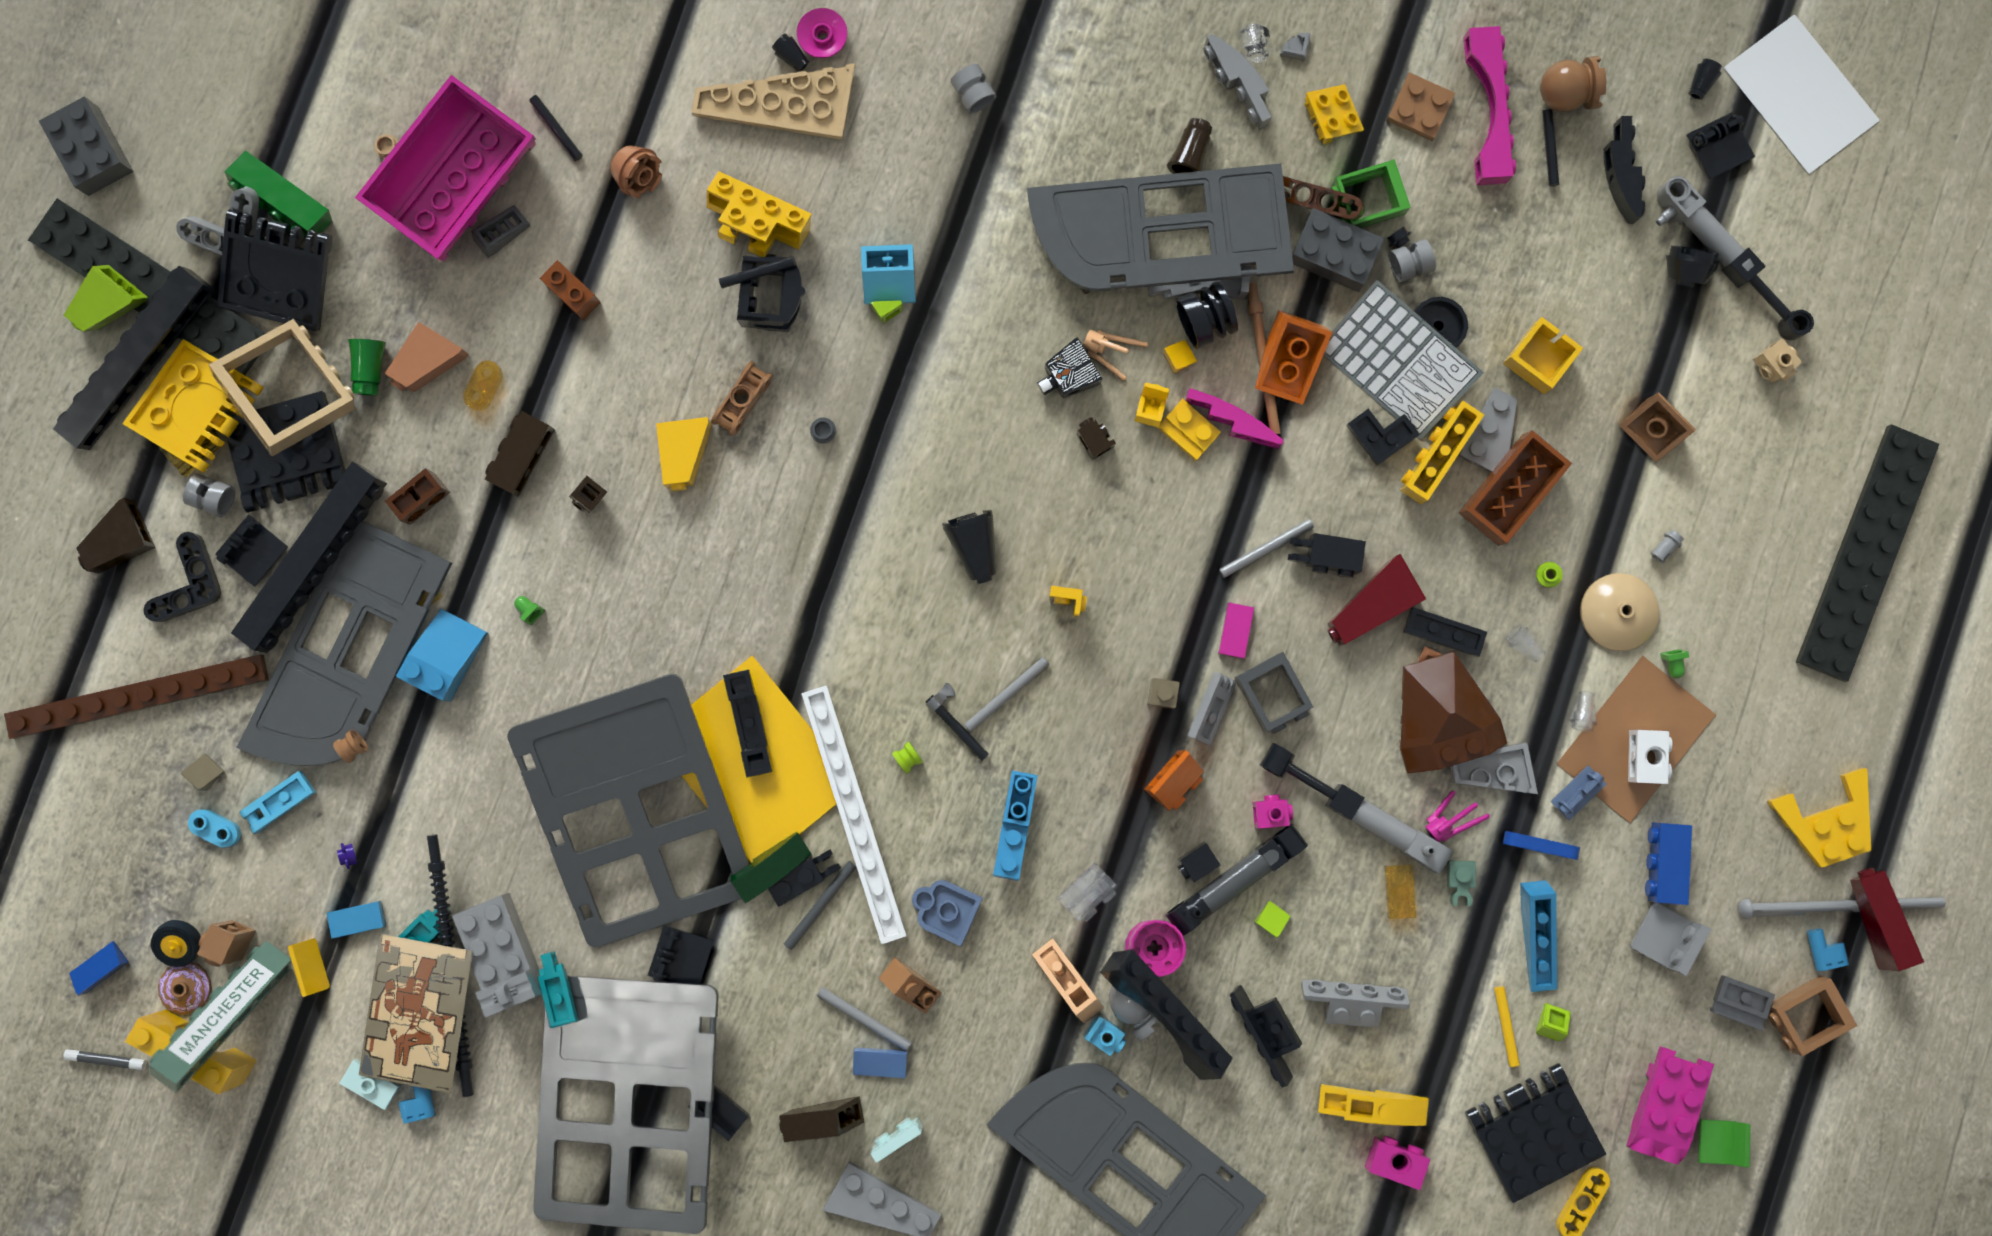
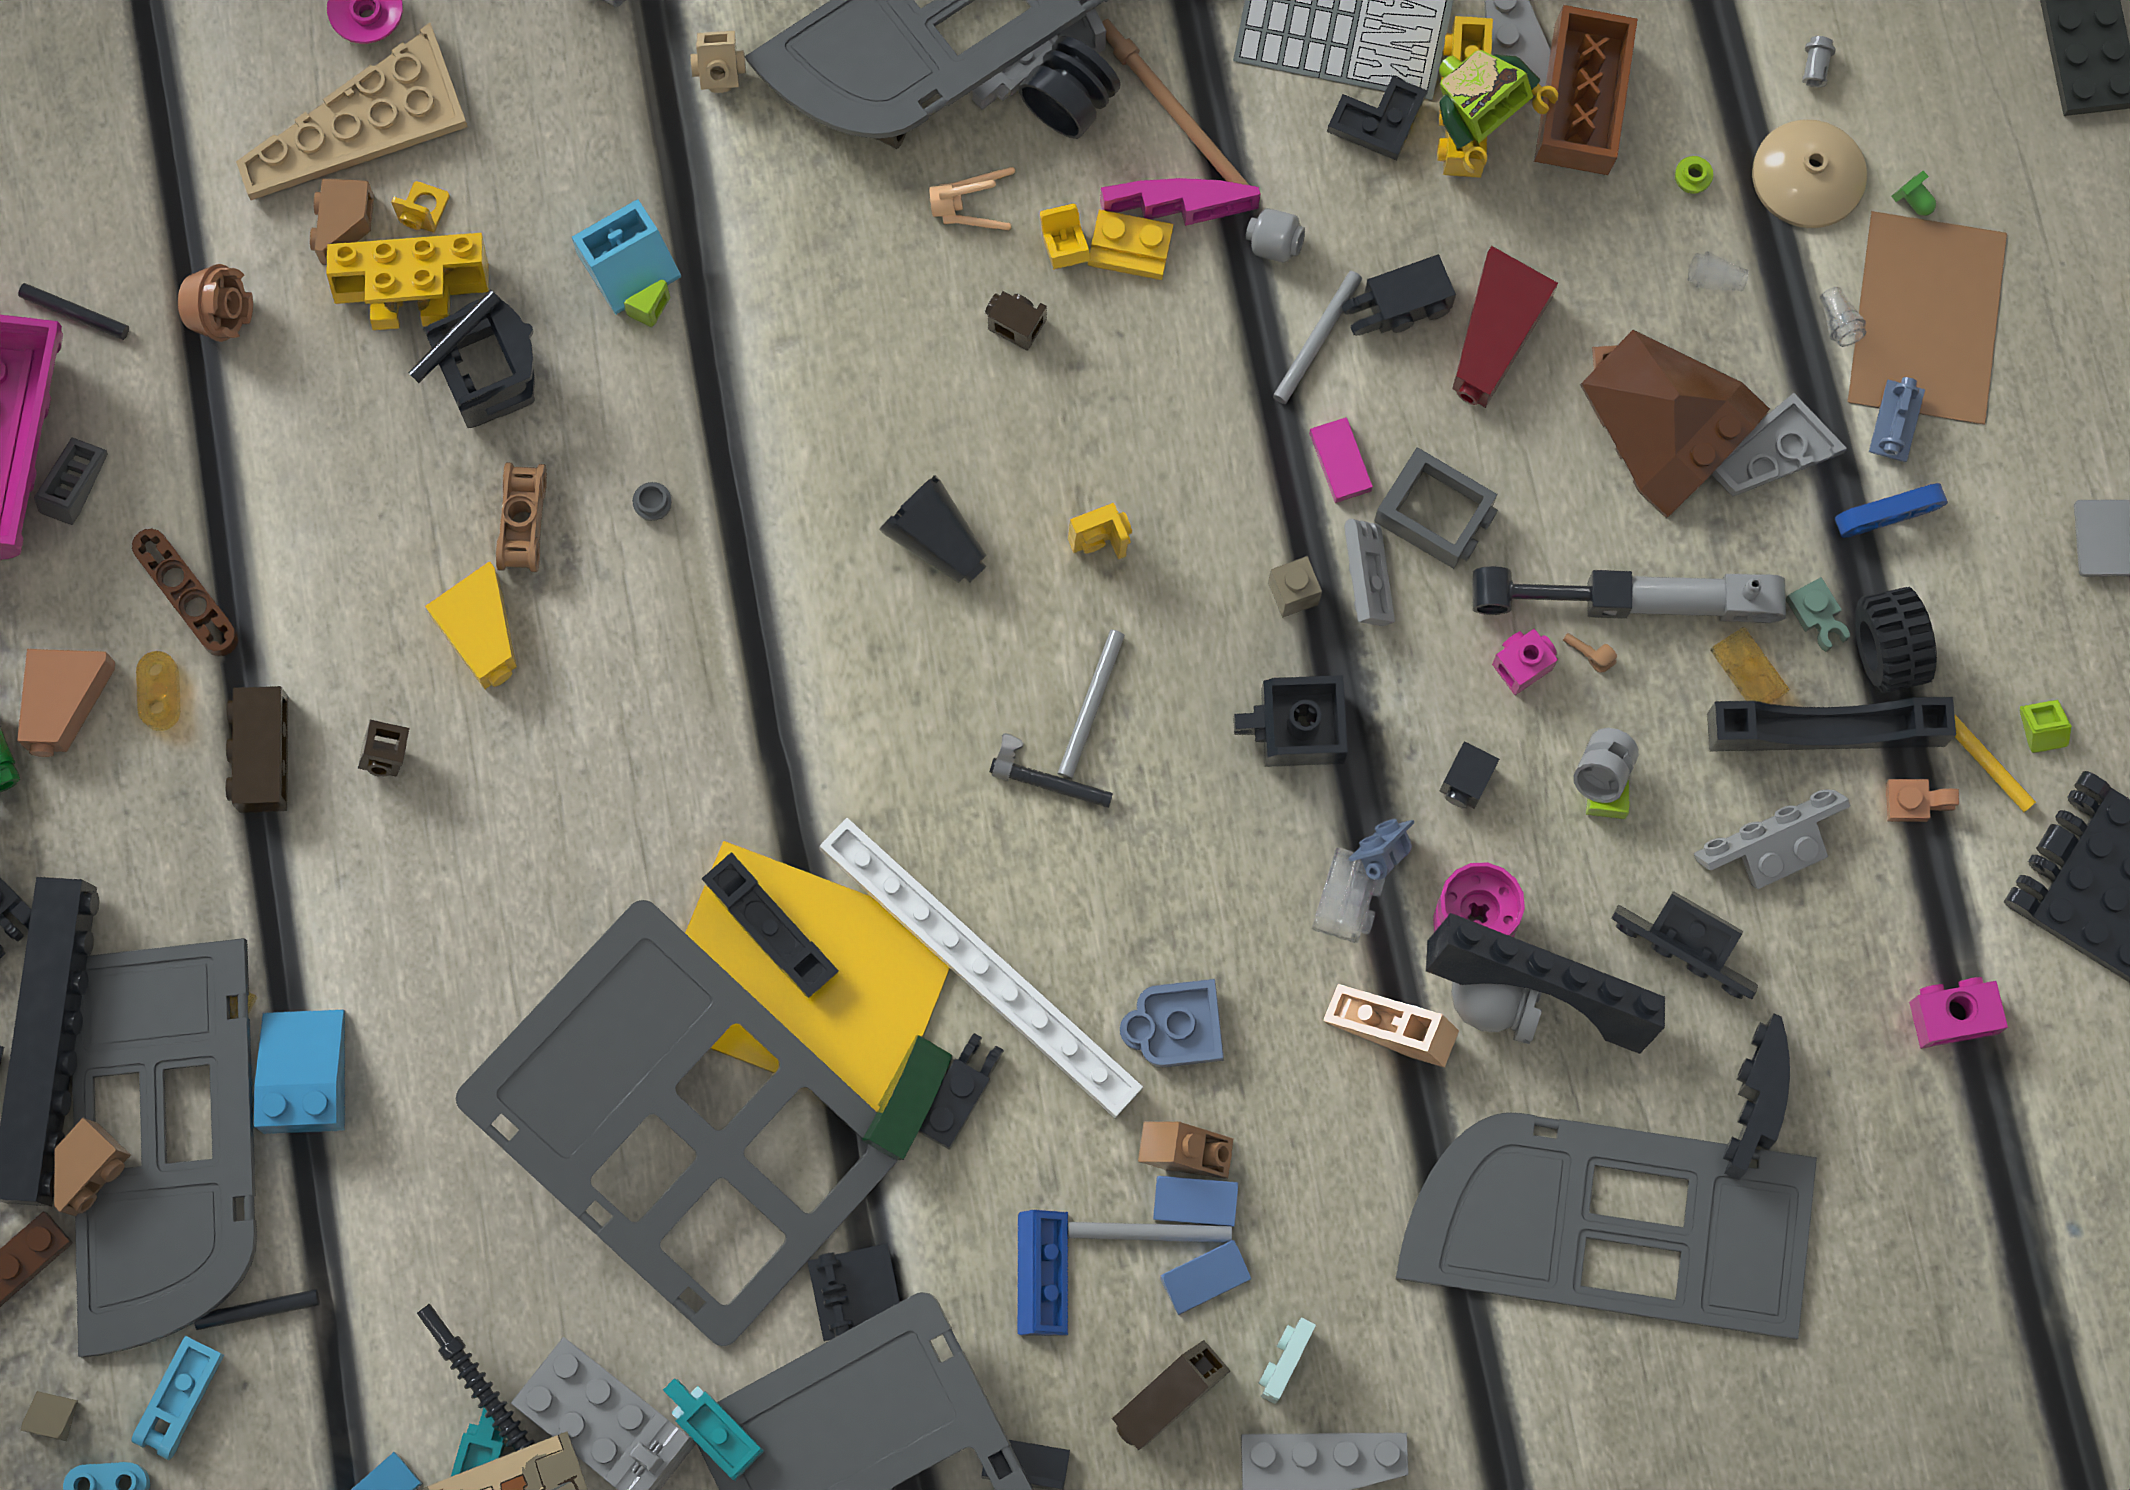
camera: 30 degrees left, 10 degrees down
medium nougat wheel [333,729,368,763] -> none
dark purple plate [337,843,357,869] -> none
reddish brown brick [385,468,451,525] -> none
bright green piece [514,596,546,626] -> none
dark orange brick [539,260,601,320] -> none
black cone [772,33,809,72] -> none
dark grey bar [784,861,856,950] -> none
lime wheel [892,741,923,774] -> none
dark azure slope [993,771,1038,881] -> none
black torso [1037,337,1103,398] -> none
medium azure brick [1084,1013,1126,1056] -> none
orange slope [1144,750,1204,811] -> none
yellow slope [1163,340,1198,374] -> none
piece [1165,823,1308,936] -> none
orange slope [1255,310,1333,405] -> none
yellow slope [1318,1084,1429,1126] -> none
black plate [1403,607,1487,657] -> none
dark pink plant [1425,791,1490,842] -> none
dark azure slope [1520,880,1557,992] -> none
white brick [1628,730,1672,784] -> none
blue brick [1645,822,1692,905] -> none
none -> medium nougat slope [54,1118,131,1217]
none -> reddish brown beam [132,528,238,656]
none -> black bar [194,1289,320,1330]
none -> medium nougat slope [310,178,374,265]
none -> yellow bracket [391,181,450,233]
none -> tan brick [691,31,746,93]
none -> blue slope [1017,1210,1068,1336]
none -> medium blue slope [1153,1176,1238,1227]
none -> black hinge [1233,675,1348,767]
none -> light grey head [1246,208,1305,263]
none -> sand blue hinge [1349,819,1414,880]
none -> torso [1439,50,1558,173]
none -> medium nougat hand [1563,633,1617,673]
none -> light grey wheel [1573,728,1639,803]
none -> black arch [1707,697,1956,752]
none -> black slope [1723,1013,1790,1180]
none -> black tyre [1855,587,1937,693]
none -> nougat plate [1886,779,1959,822]

